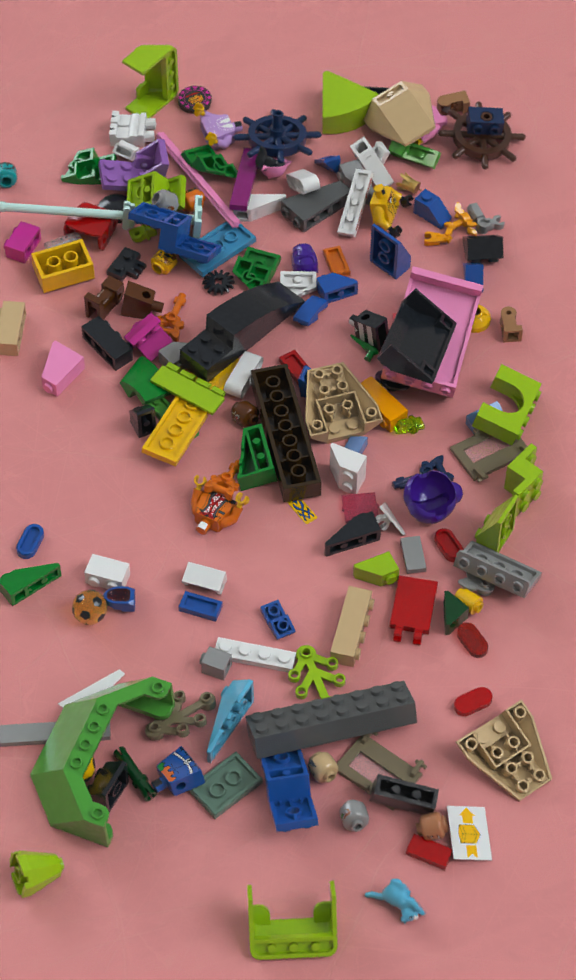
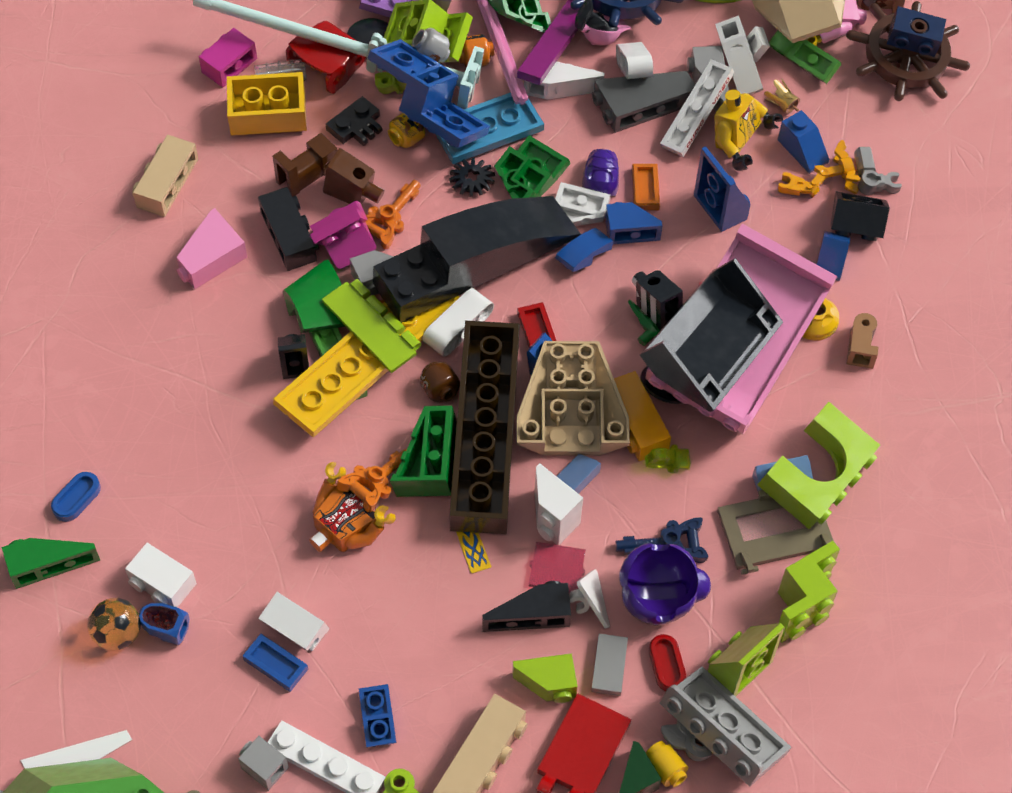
camera: 15 degrees right, 5 degrees up
blue slope [314,155,340,174] -> none

